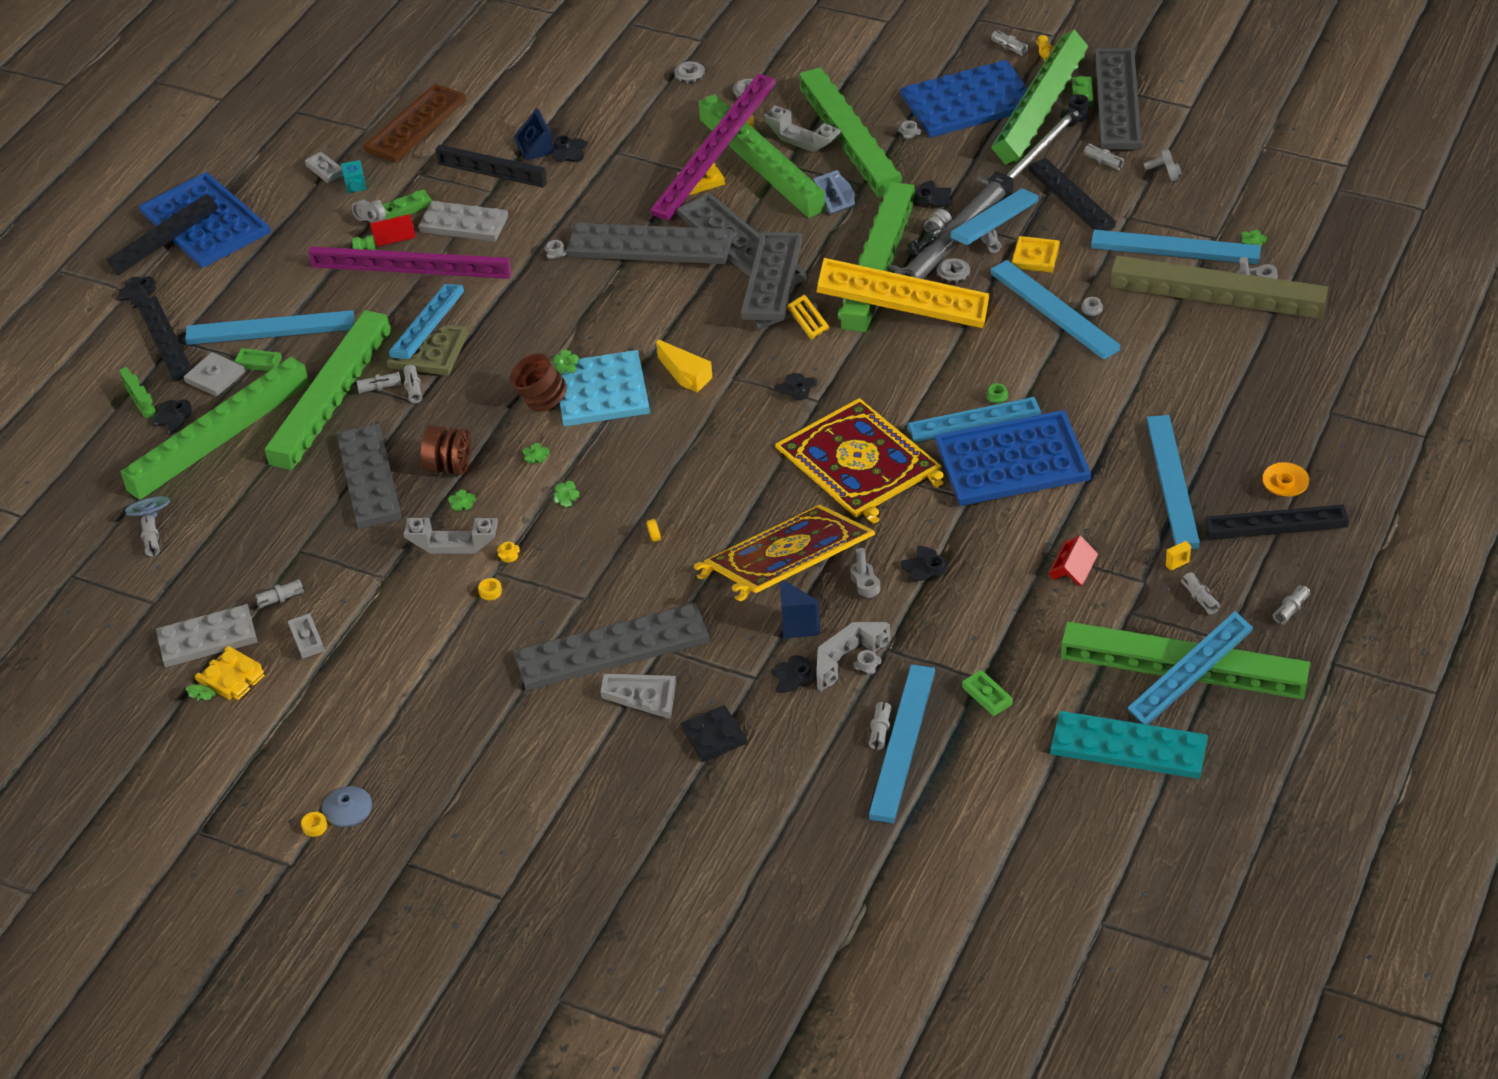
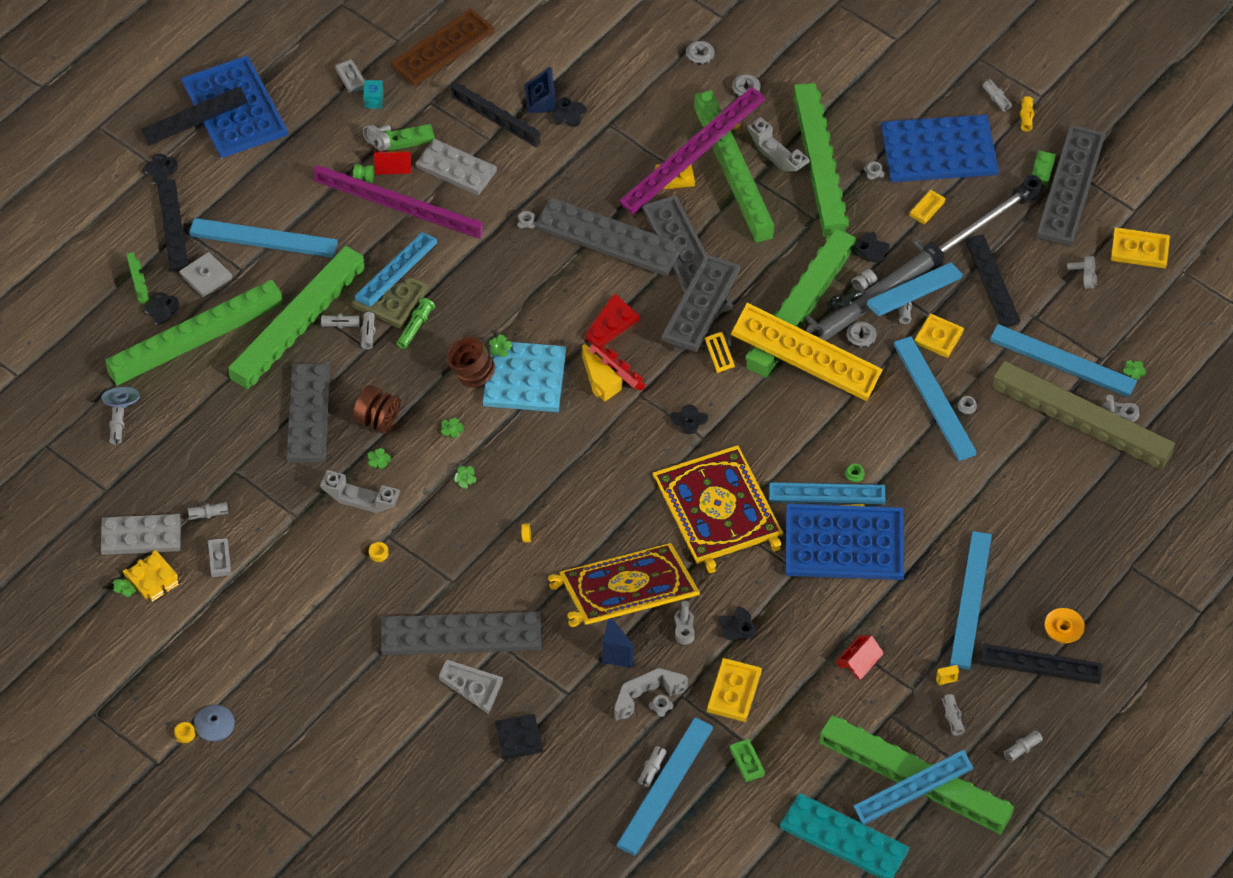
camera: 10 degrees right, 10 degrees up
bright green tile [234,348,282,372] -> none
yellow plate [497,542,520,563] -> none
black plate [770,655,816,693] -> none
sand blue slope [812,170,855,215] -> none
bright green brick [991,29,1088,165] -> none
light grey pin [1084,144,1124,170] -> none
none -> bright green pin [396,298,435,349]
none -> red wing [585,293,640,347]
none -> red wing [588,344,646,391]
none -> yellow plate [707,658,762,722]
none -> yellow tile [909,190,946,225]
none -> yellow plate [1111,228,1170,269]

